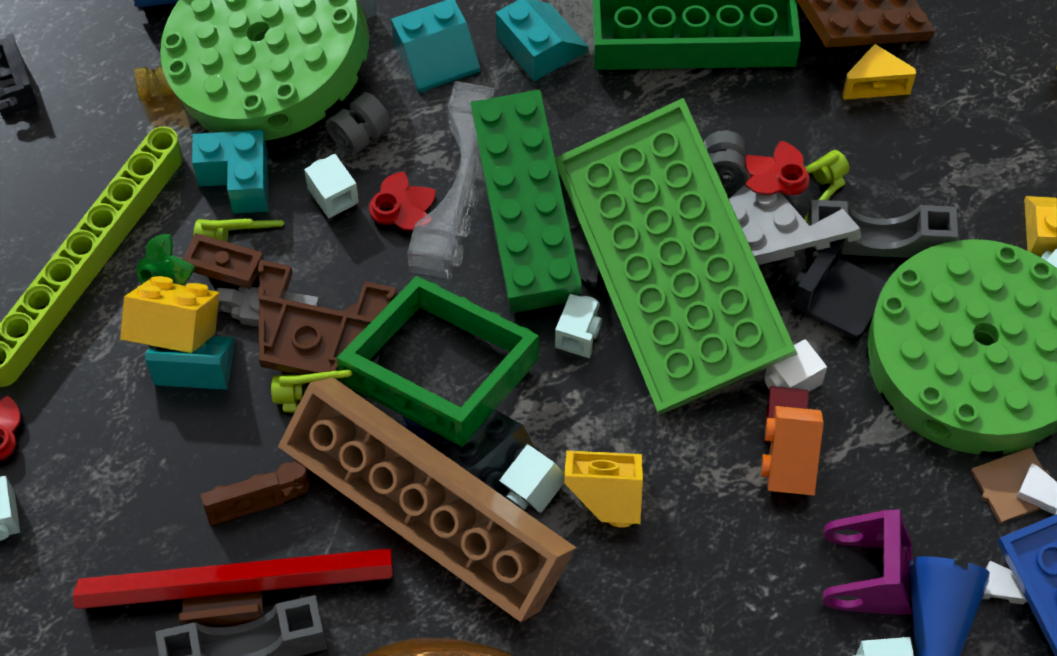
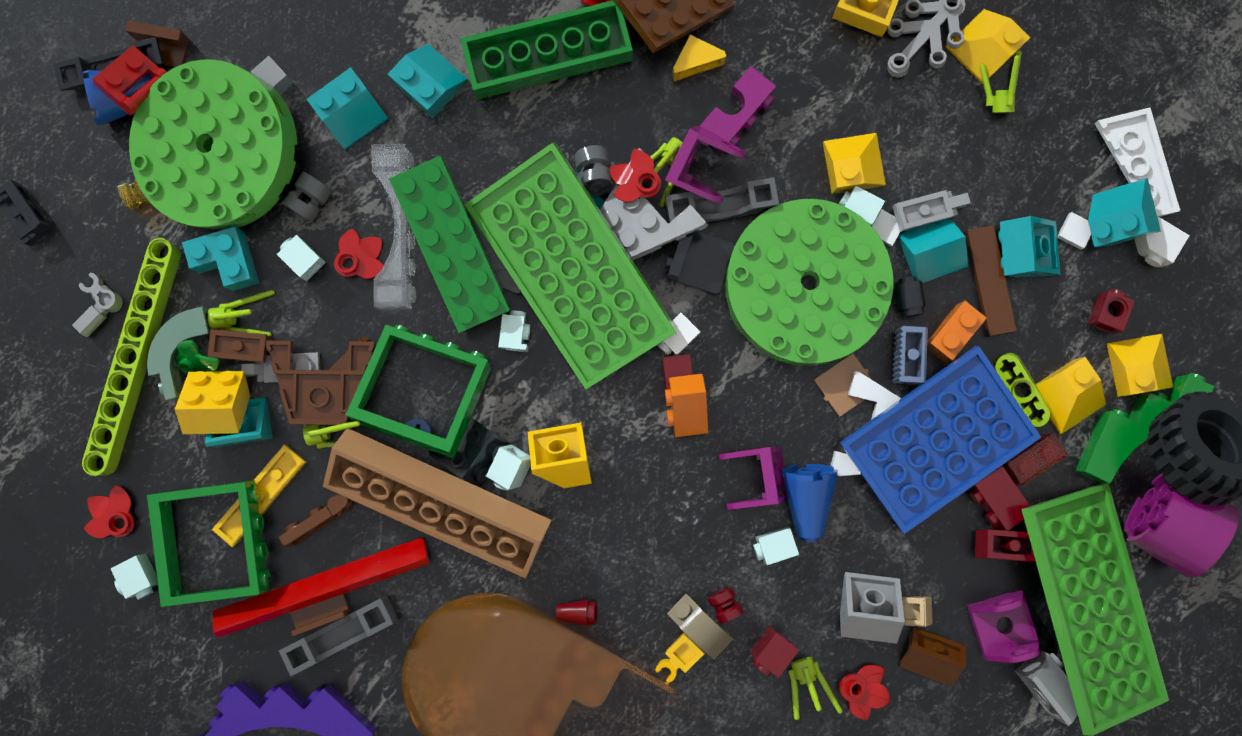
camera: 15 degrees left, 25 degrees up
none -> light grey bar [72,273,123,337]
none -> sand green arch [147,307,211,402]
none -> green window [147,480,271,607]
none -> yellow tile [212,445,307,547]
none -> magenta hose [665,125,746,203]
none -> magenta arch [700,66,776,154]

